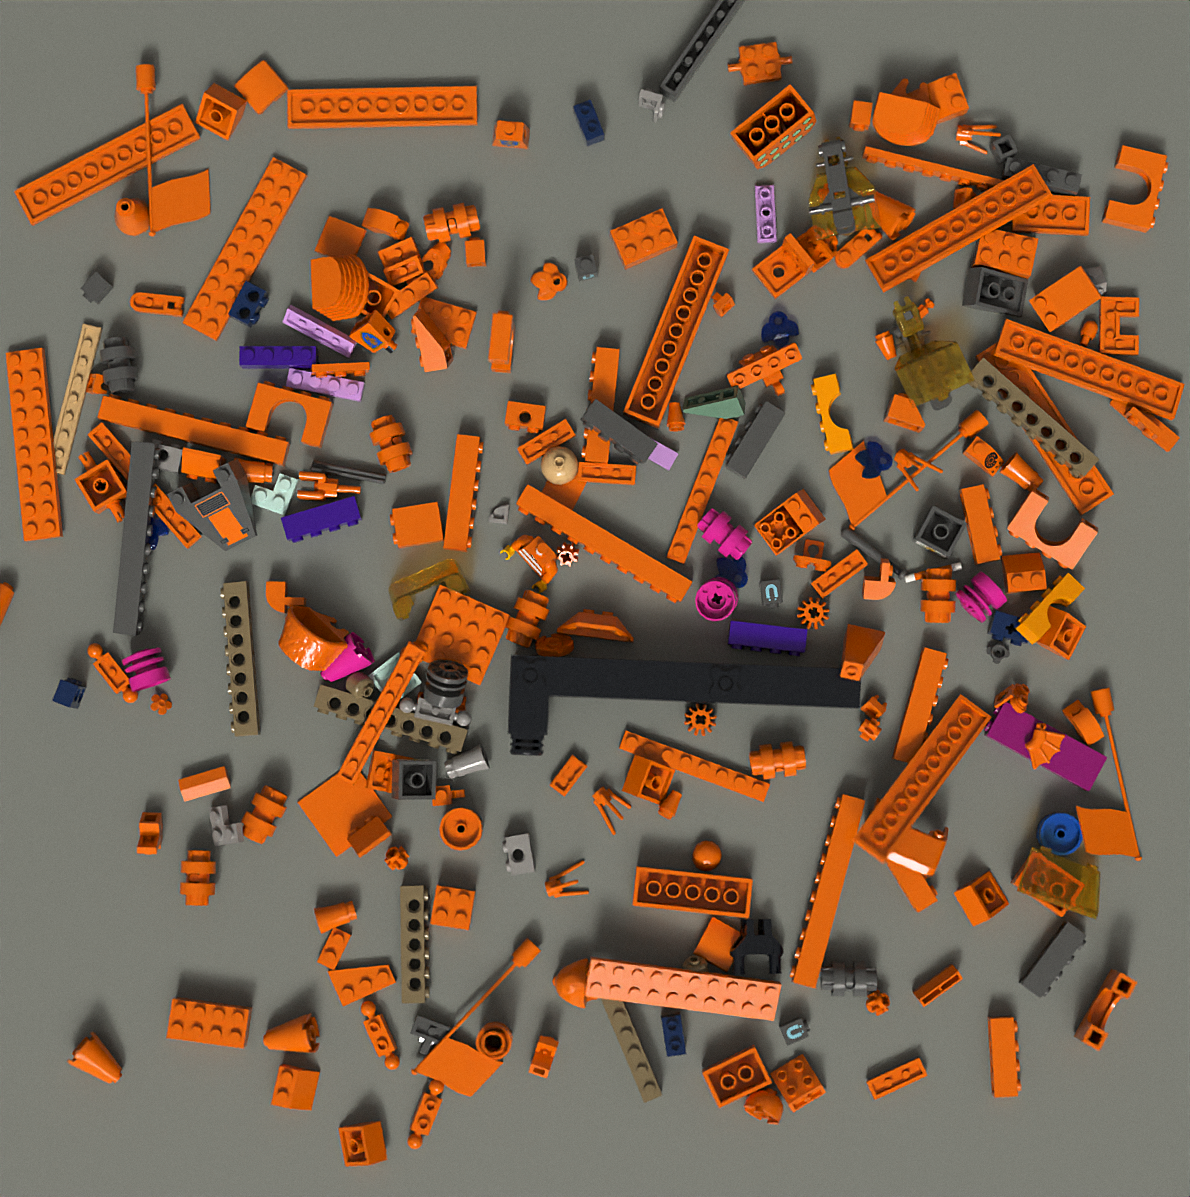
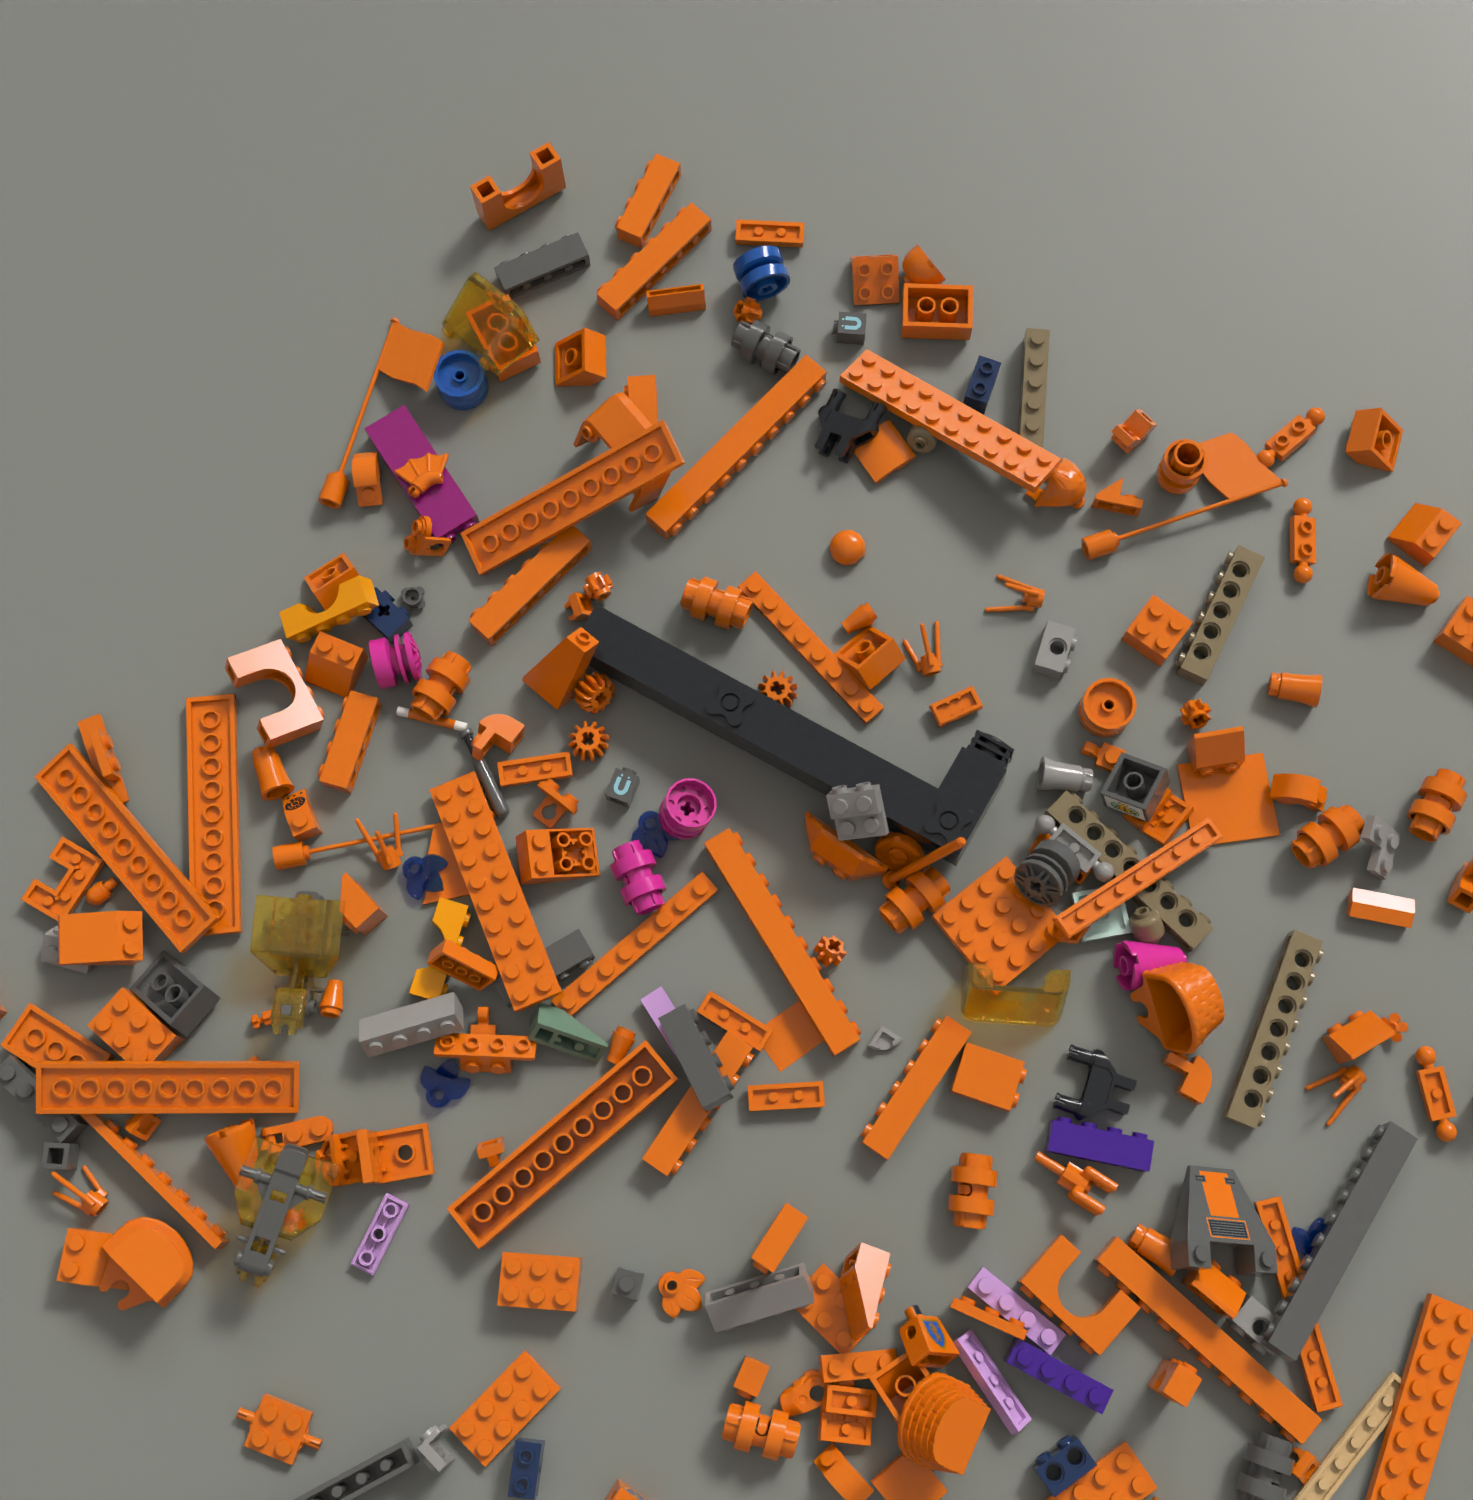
camera: 155 degrees left, 10 degrees down
orange brick [74,451,127,523] -> none
dark pink wheel [122,648,171,692] -> none
light aqua plate [251,473,298,516] -> none
dark grey axle [311,460,386,484] -> none
orange plate [317,927,352,970] -> none
orange wing [327,964,396,1006] -> none
dark grey hinge [410,1014,453,1055] -> none
orange torso [500,535,558,594] -> none
orange brick [505,401,546,433] -> none
tan cylinder [541,446,579,485] -> none
orange brick [632,866,753,918] -> none
dark purple brick [728,621,807,656] -> none
orange brick [730,84,816,169] -> none
orange brick [849,100,873,132] -> none
dark grey brick [913,505,967,559] -> none
dark tan brick [966,358,1099,478] -> none
none -> light grey brick [359,992,464,1058]
none -> orange piece [427,939,498,991]
none -> orange plate [429,771,563,1013]
none -> orange plate [449,1350,561,1467]
none -> orange gear [573,671,615,714]
none -> orange brick [596,202,712,321]
none -> light grey brick [705,1262,814,1333]
none -> blue wheel [733,245,790,301]
none -> light grey plate [826,782,889,841]
none -> orange bar [882,837,966,889]
none -> black connector [1053,1044,1137,1120]
none -> orange slope [1091,478,1143,517]
none -> orange arch [1147,1358,1202,1407]
none -> orange brick [1270,773,1327,812]
none -> orange plant [1305,1065,1367,1126]
none -> orange slope [1322,1010,1395,1064]

